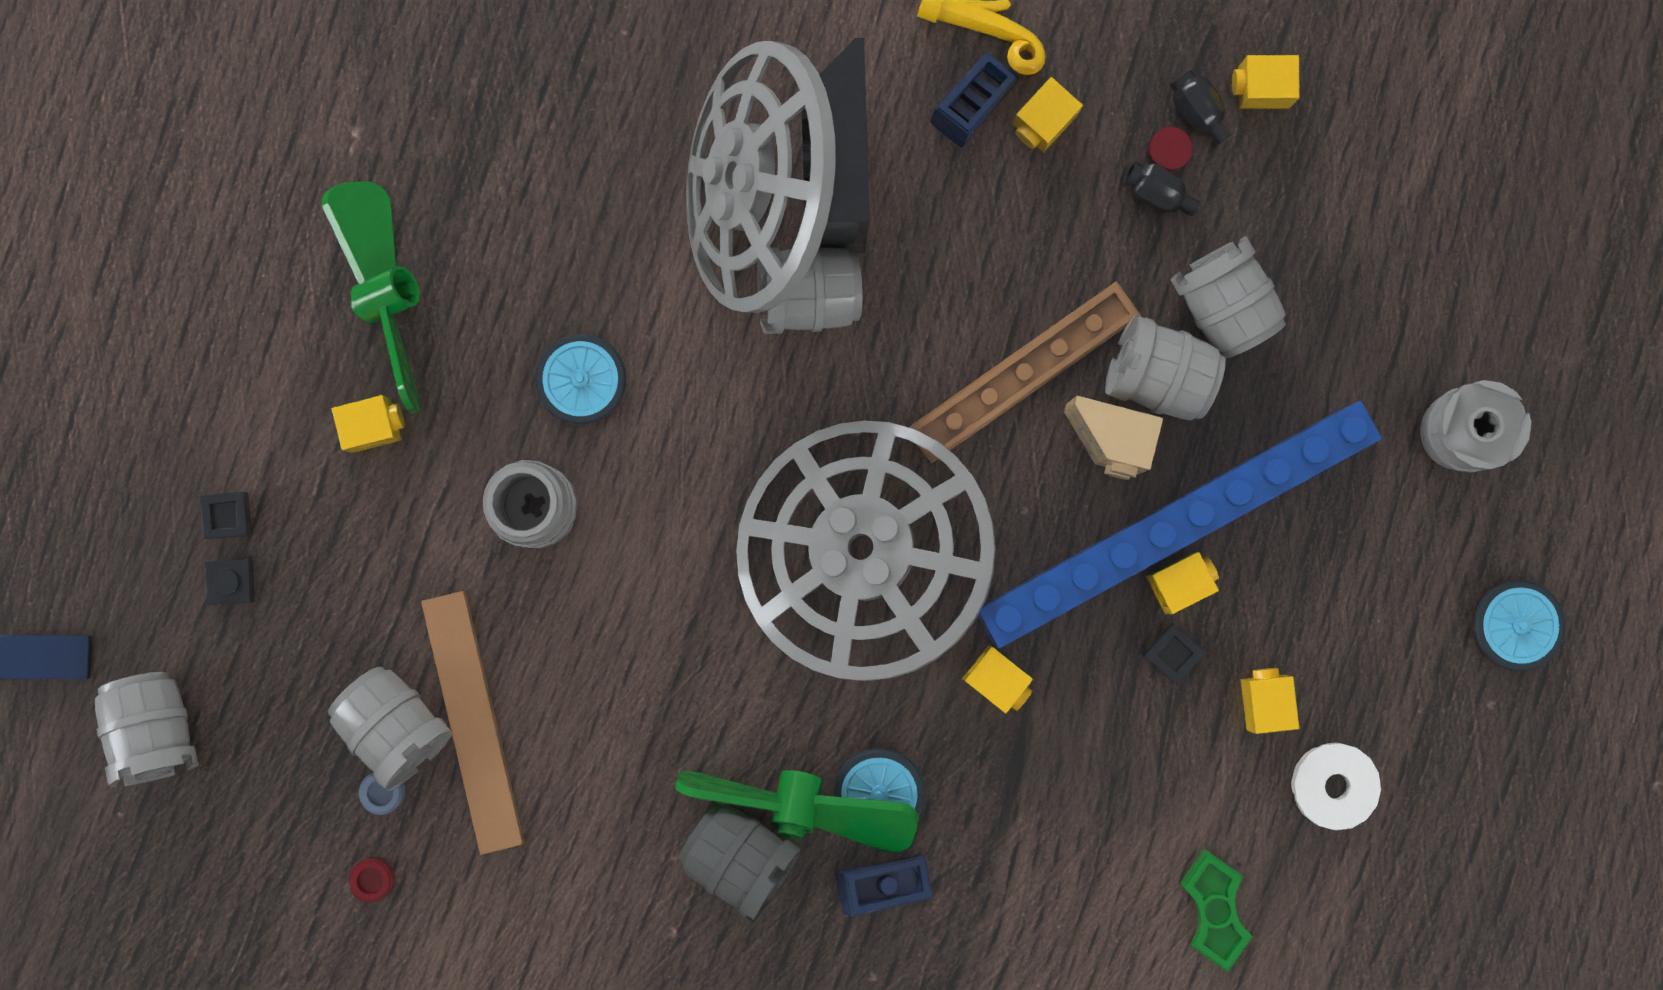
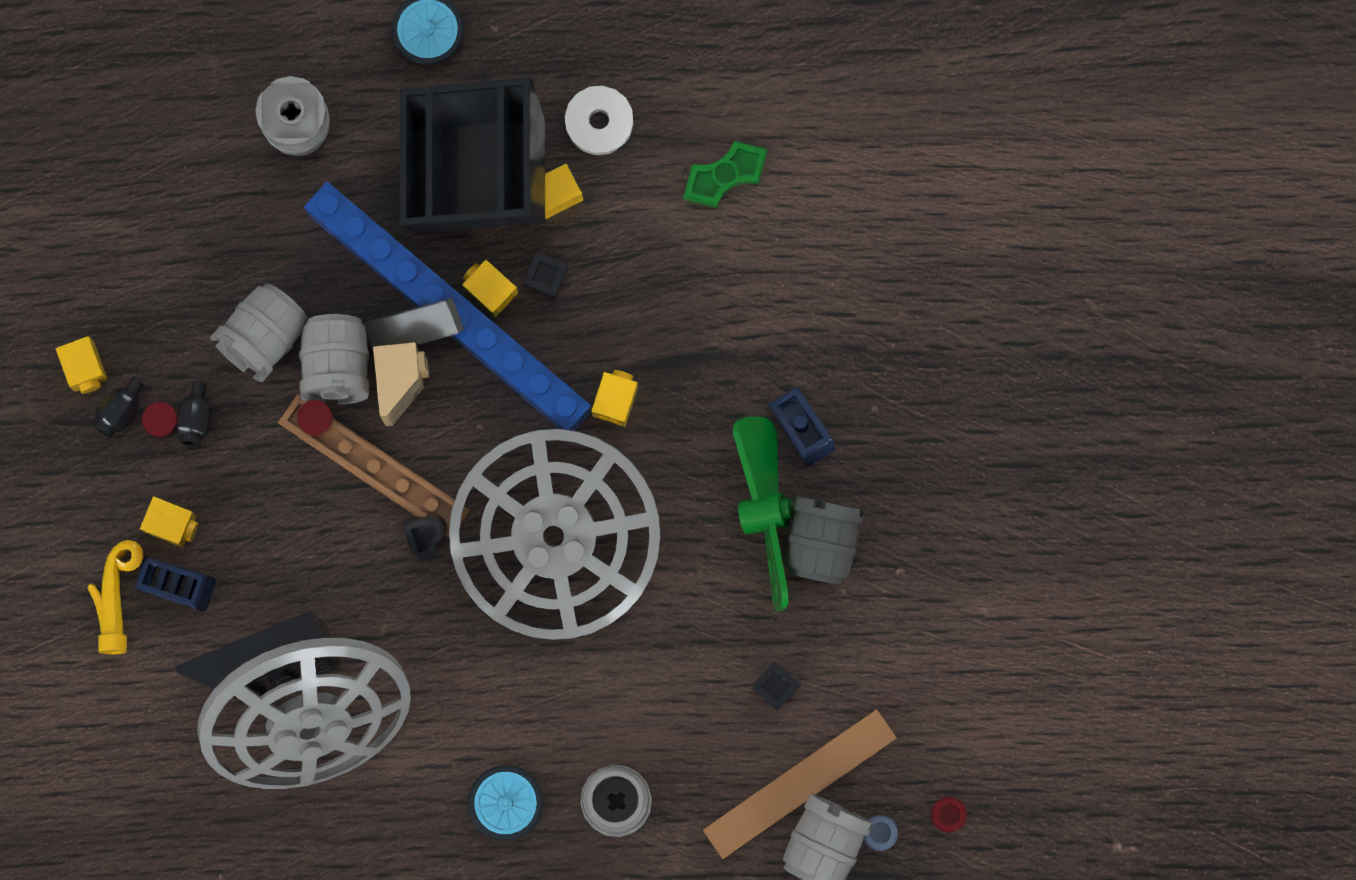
camera: 105 degrees left, 5 degrees down
light grey piece [757,247,863,334] -> none
medium azure wheel [834,748,925,816] -> none
none -> dark red tile [297,400,333,436]
none -> dark grey tile [362,297,464,354]
none -> black slope [400,77,545,233]
none -> black tile [402,514,447,559]
none -> black plate [751,661,801,711]

